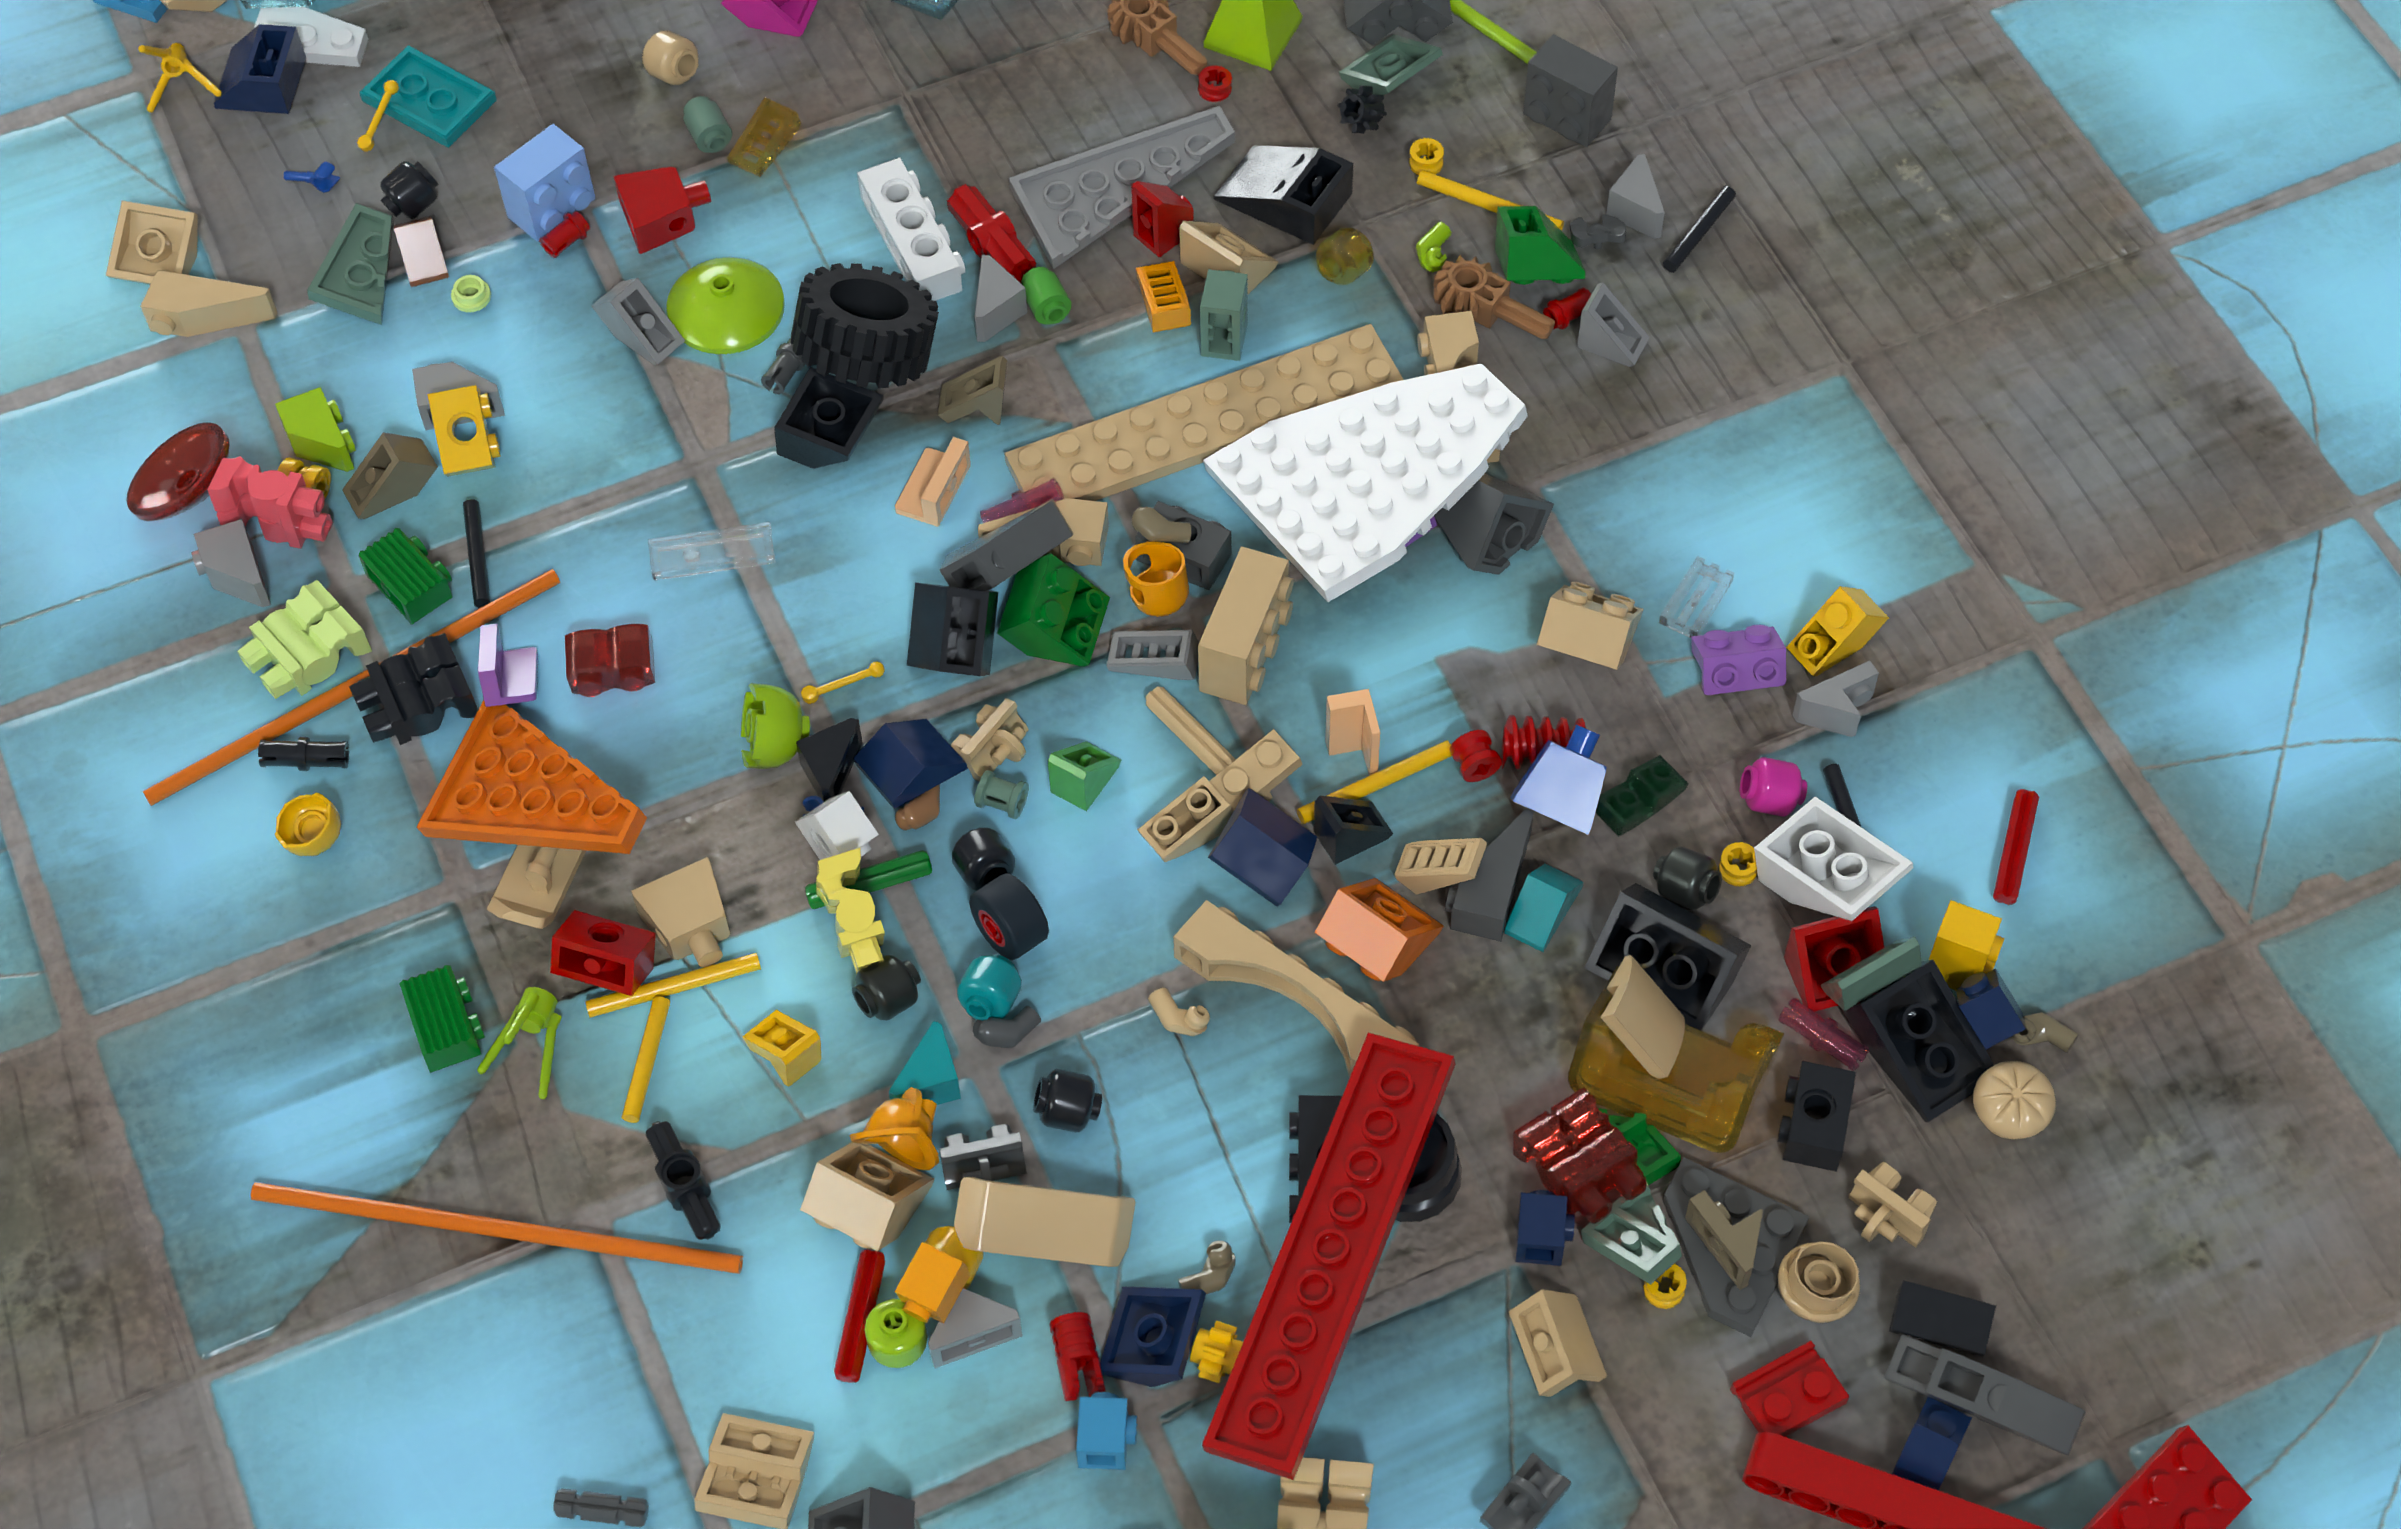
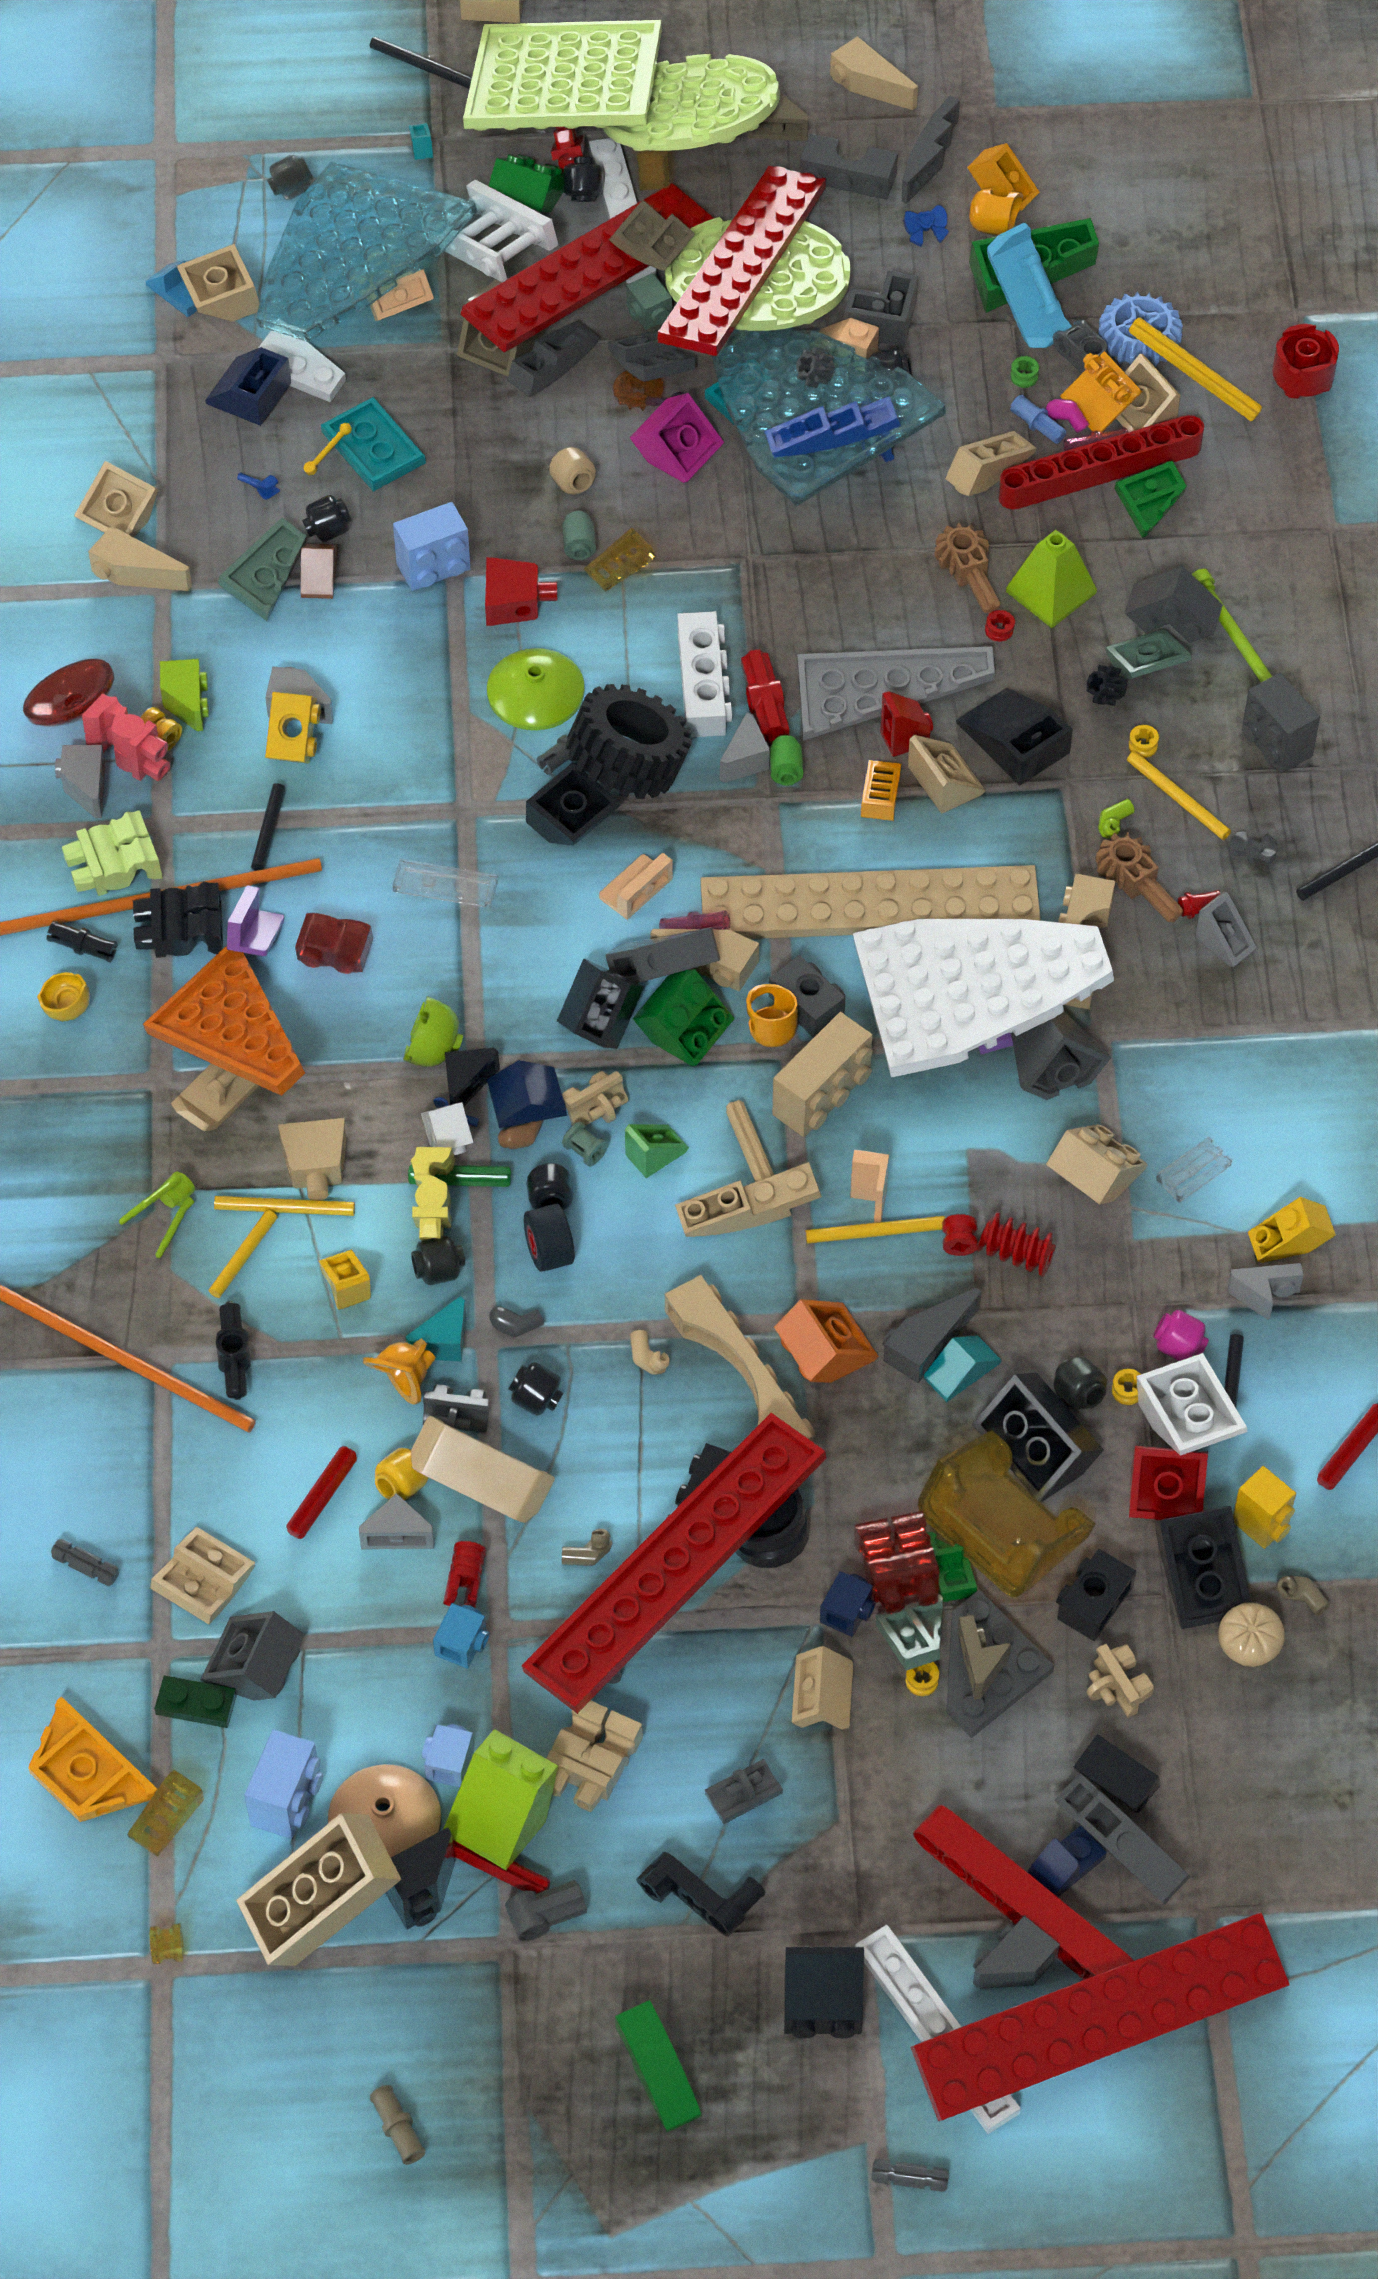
camera: 20 degrees right, 0 degrees up
yellow plant [138,43,222,113] -> none
dark tan slope [342,432,438,519] -> none
green brick [358,528,453,625] -> none
green brick [399,965,485,1073] -> none
yellowish green plate [451,275,491,312] -> none
red pin [539,211,590,259] -> none
red brick [550,910,656,996] -> none
light grey slope [592,278,685,366] -> none
tan slope [800,1142,934,1251] -> none
yellow hinge [801,661,885,704] -> none
lime head [864,1299,928,1368] -> none
light orange brick [895,1242,970,1324] -> none
dark tan slope [938,356,1007,425] -> none
teal head [957,955,1022,1020] -> none
dark blue slope [1100,1287,1206,1387] -> none
light grey slope [1107,630,1199,680] -> none
dark tan arm [1132,507,1191,543] -> none
yellow gear [1190,1320,1243,1384] -> none
sand green brick [1200,269,1248,361] -> none
dark blue slope [1208,788,1318,907] -> none
black slope [1314,795,1393,865] -> none
clear yellow head [1316,227,1374,285] -> none
tan slope [1395,838,1487,895] -> none
green slope [1495,206,1586,285] -> none
torso [1510,724,1607,835] -> none
clear green slope [1595,755,1689,837] -> none
tan slope [1601,955,1685,1080] -> none
light grey slope [1607,154,1665,239] -> none
medium lavender bracket [1691,625,1786,695] -> none
red plate [1730,1340,1849,1437] -> none
tan piece [1778,1241,1860,1323] -> none
clear pink pin [1779,998,1869,1071] -> none
sand green slope [1821,937,1922,1011] -> none
dark blue brick [1956,968,2026,1049] -> none

